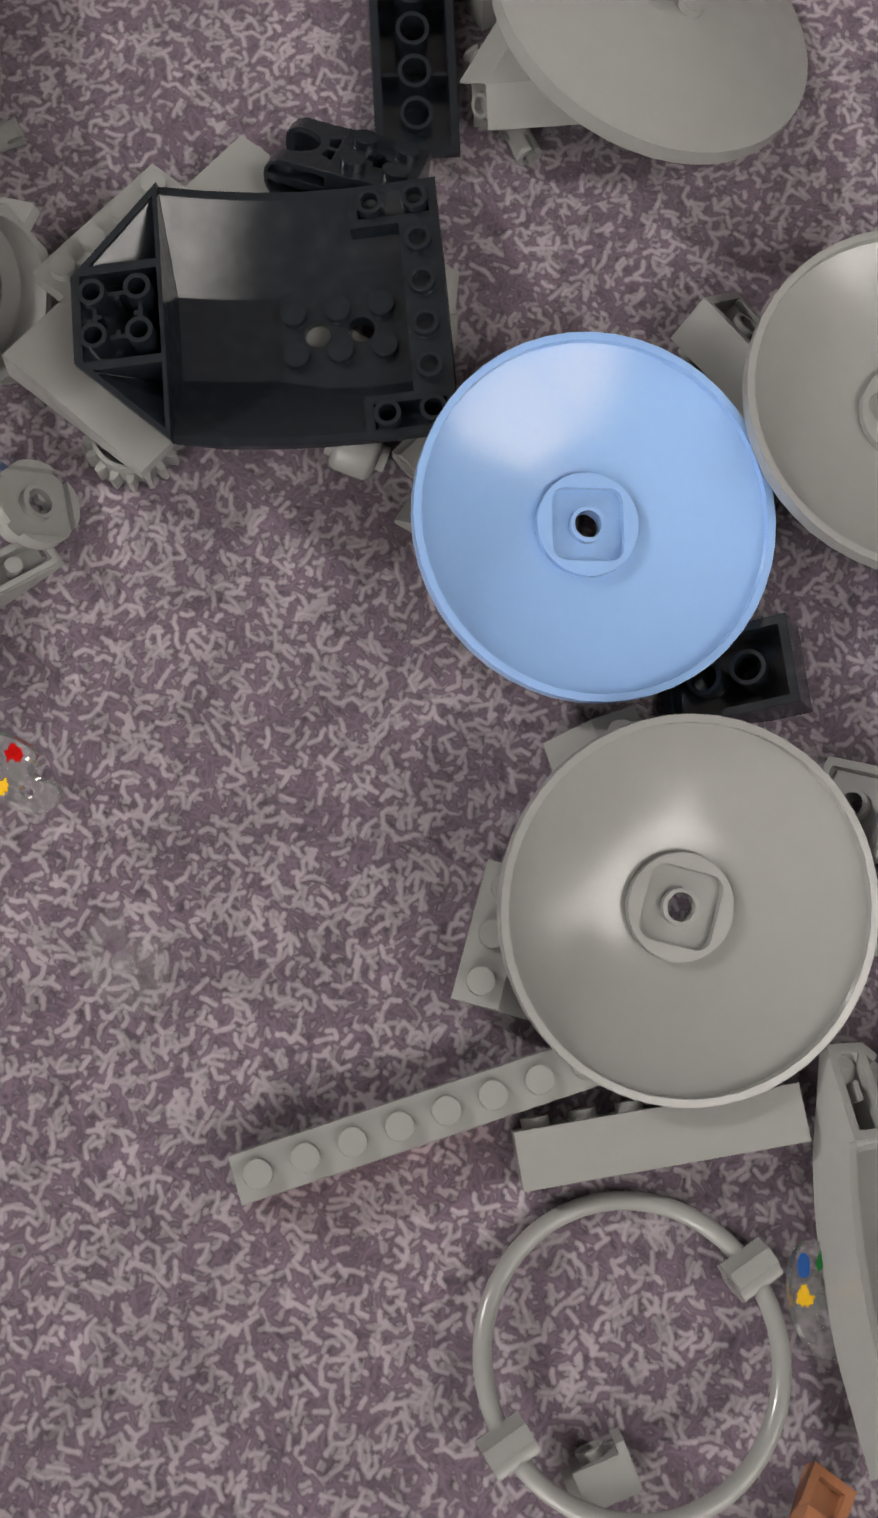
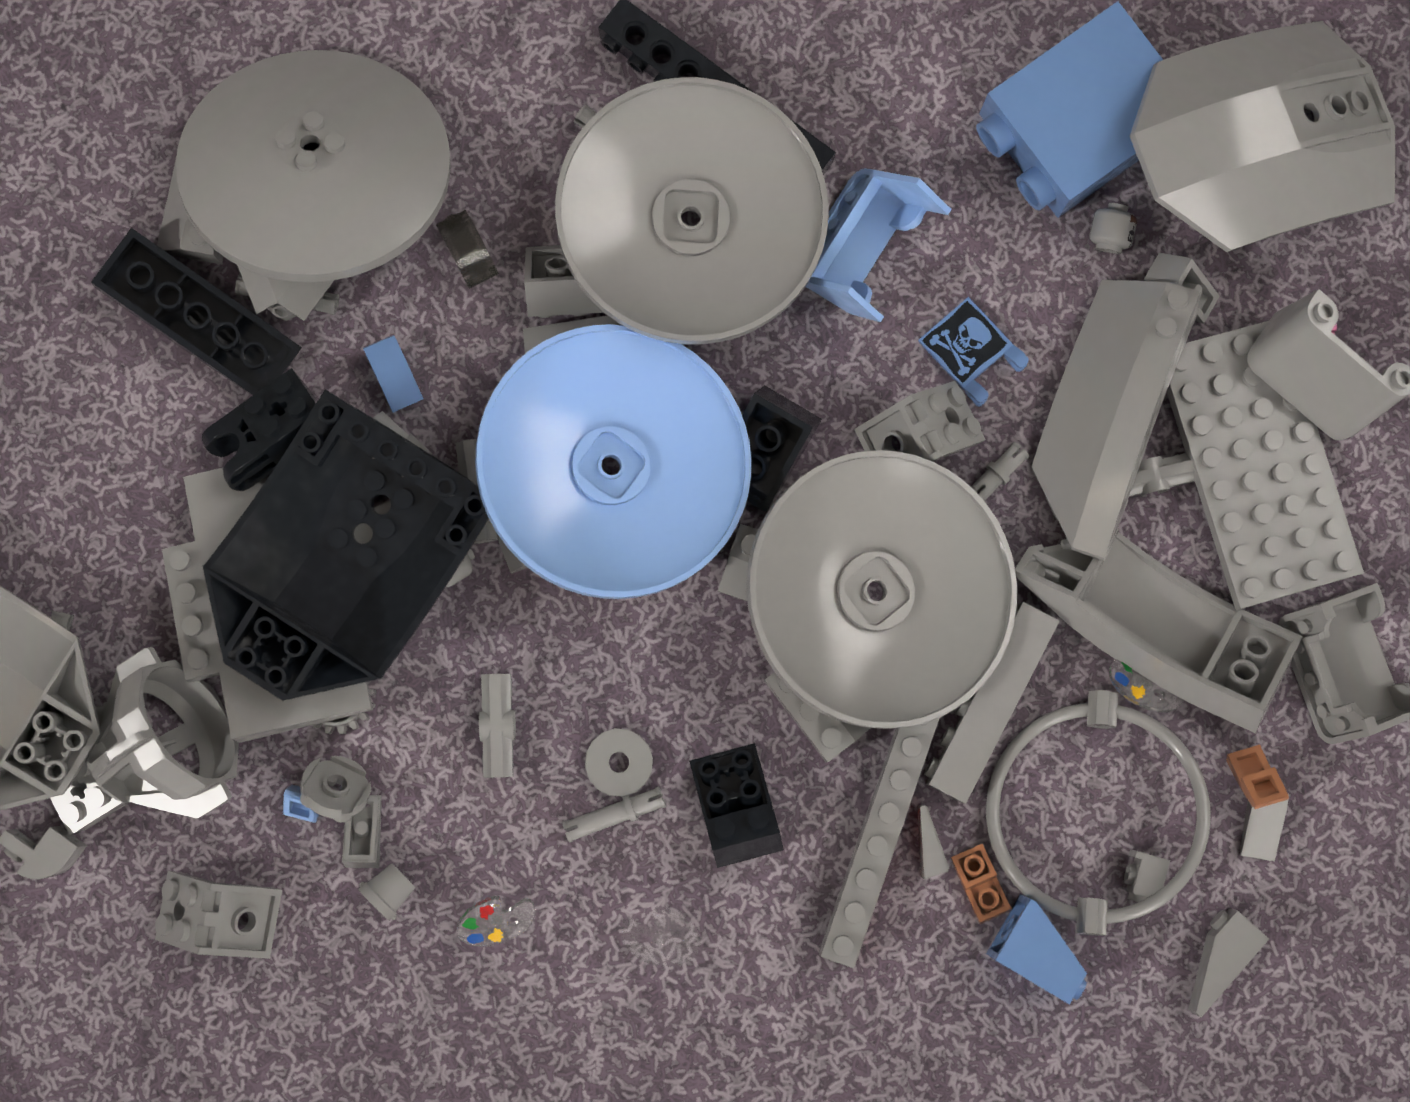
camera: 50 degrees left, 5 degrees up
none -> medium blue slope [363,335,423,412]
none -> clear smoke brick [436,210,499,289]
none -> light grey piece [479,674,516,778]
none -> light grey pin [562,786,666,843]
none -> light grey tile [585,728,653,797]
none -> black slope [689,743,784,868]
none -> light grey slope [917,804,950,879]
none -> nougat slope [951,844,1012,924]
none -> medium blue slope [986,894,1087,1005]

